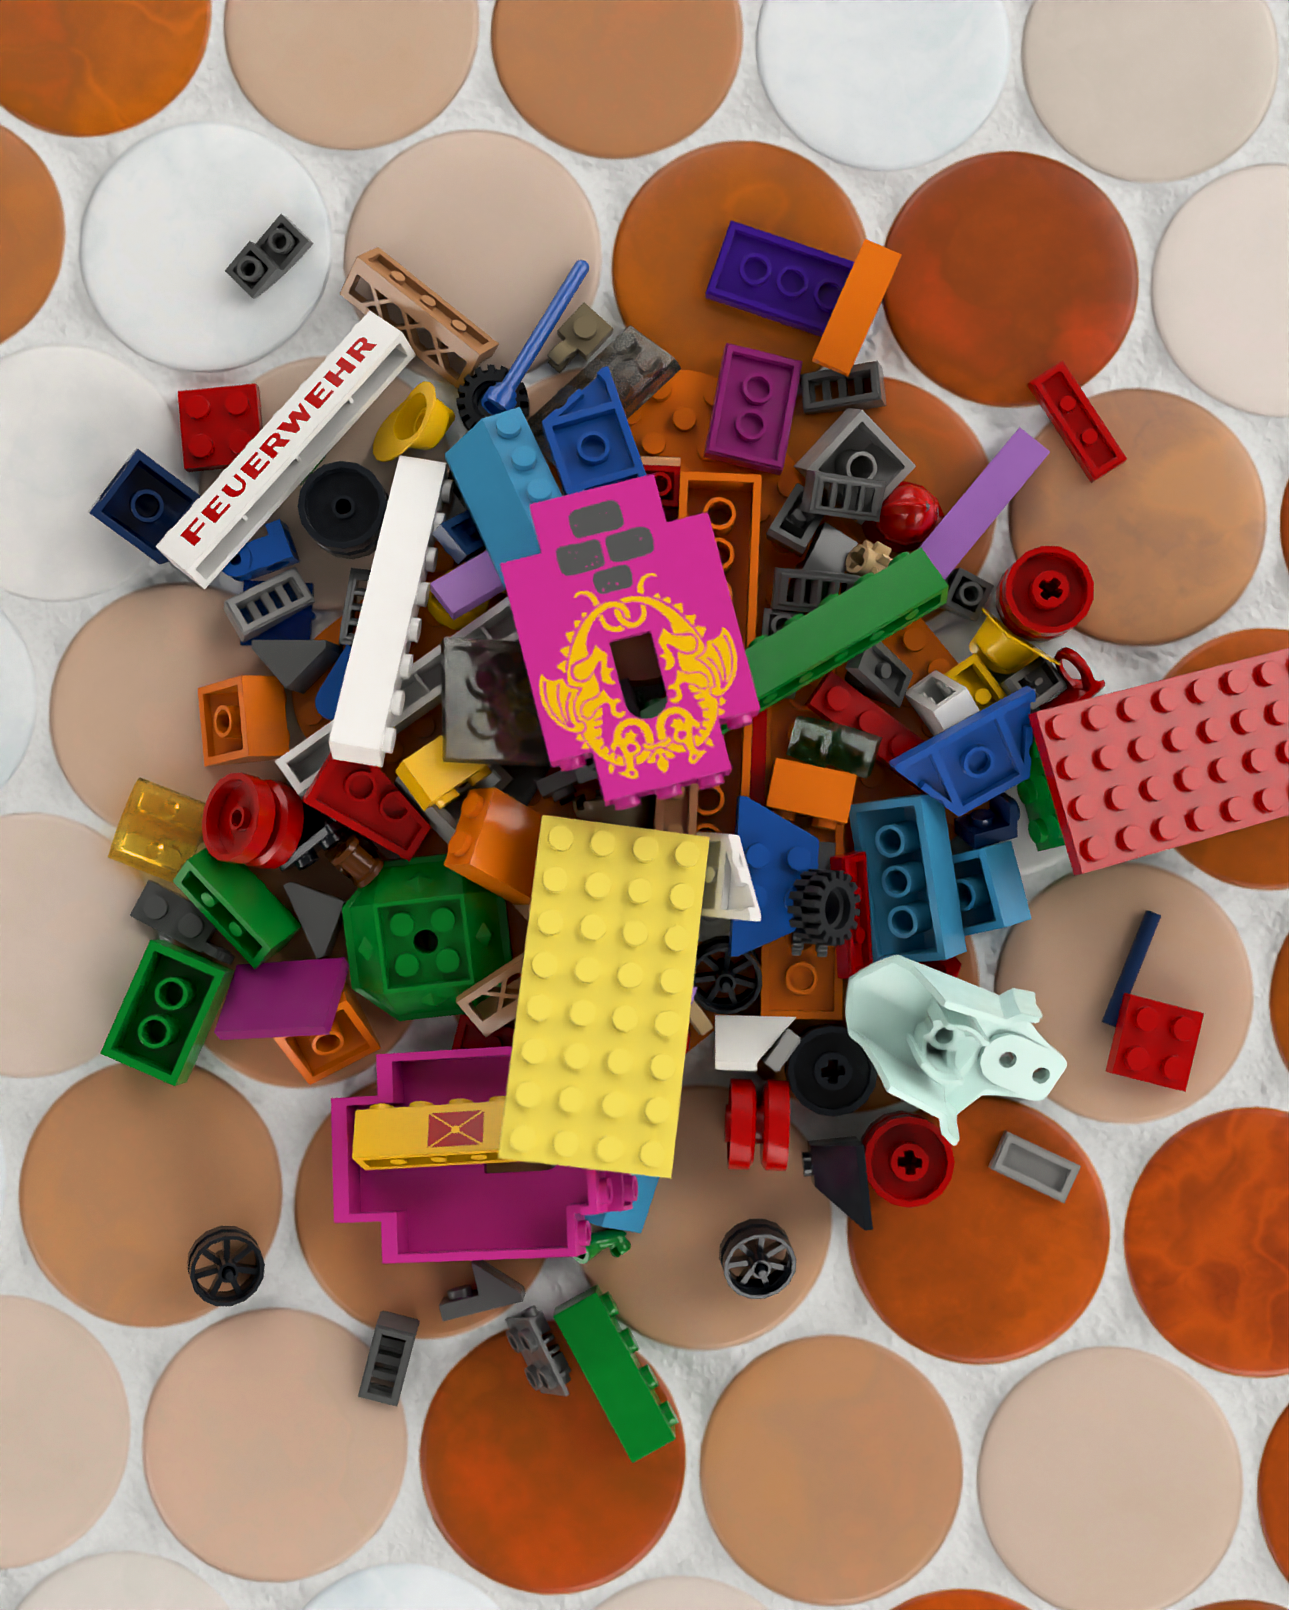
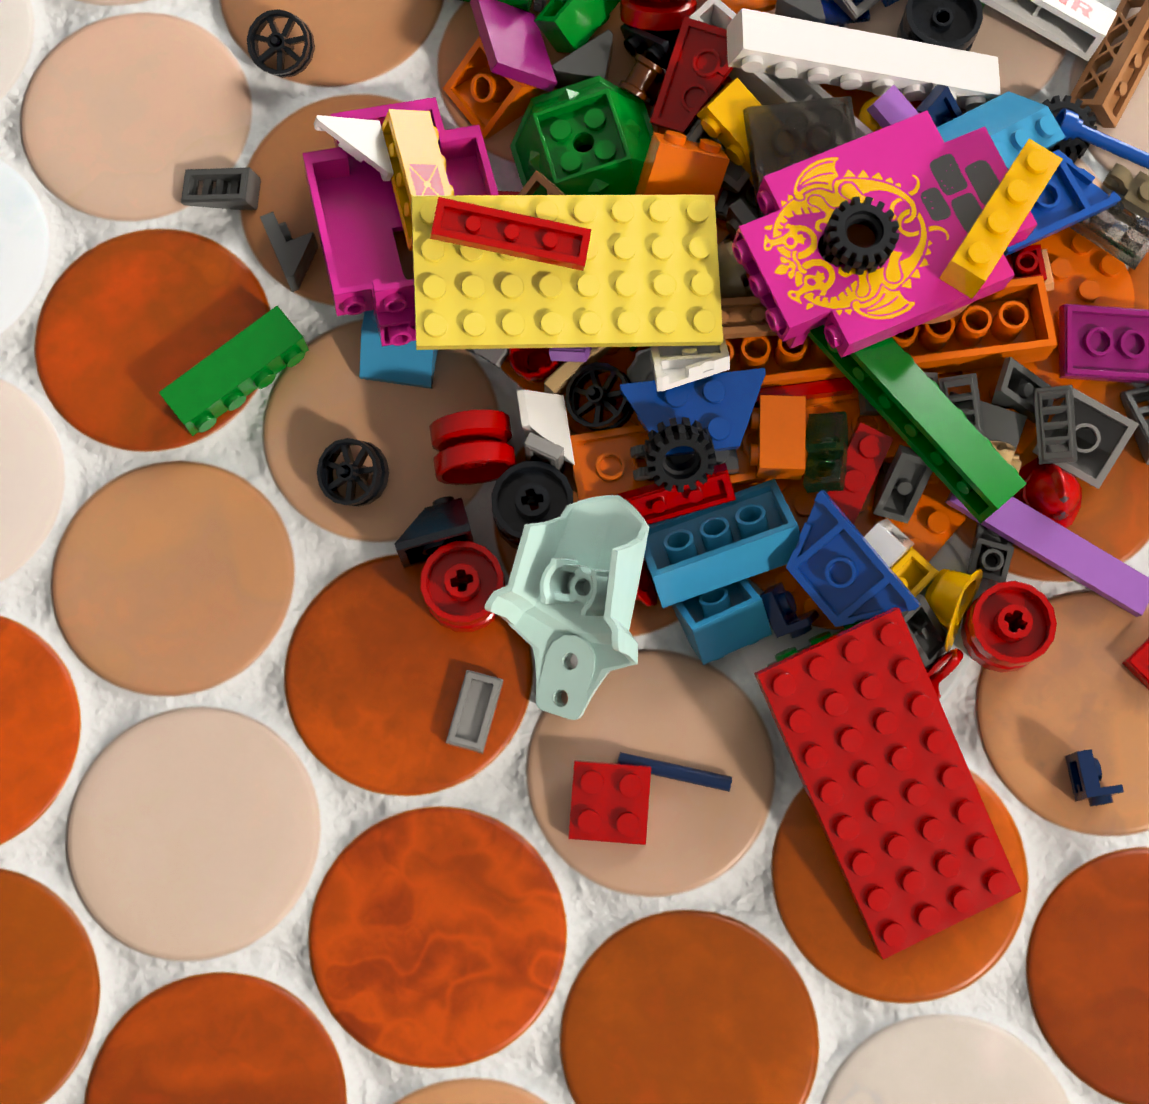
camera: 75 degrees right, 10 degrees down
yellow piece [373,381,456,462] -> none
dark grey hinge [505,1305,571,1396] -> none
green arm [574,1229,631,1264] -> none
none -> white tile [313,115,394,181]
none -> red plate [430,197,592,271]
none -> black tyre [823,196,900,275]
none -> yellow brick [939,139,1063,299]
none -> dark blue bracket [1065,749,1124,807]

